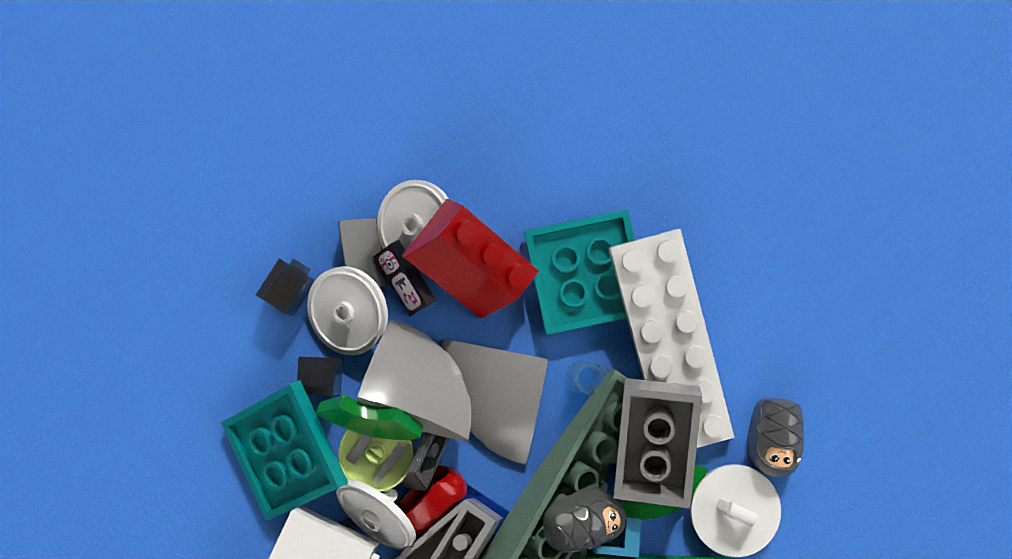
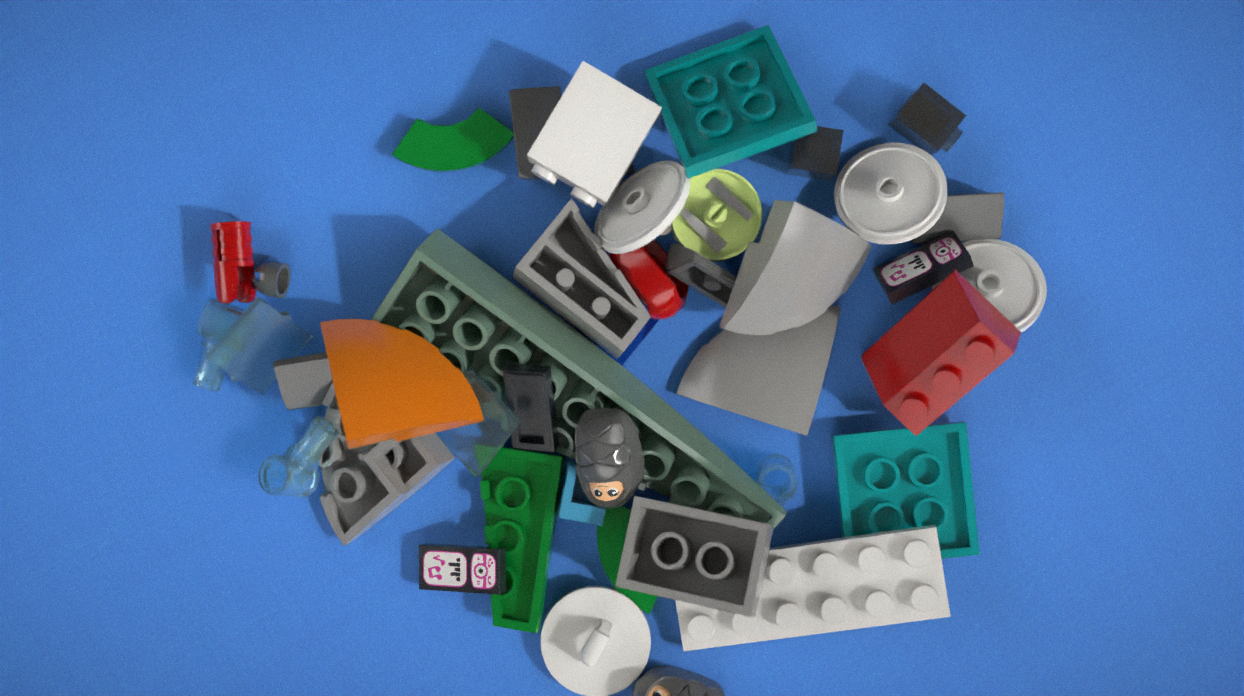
camera: 95 degrees right, 5 degrees up
green tile [315,395,423,440] -> none

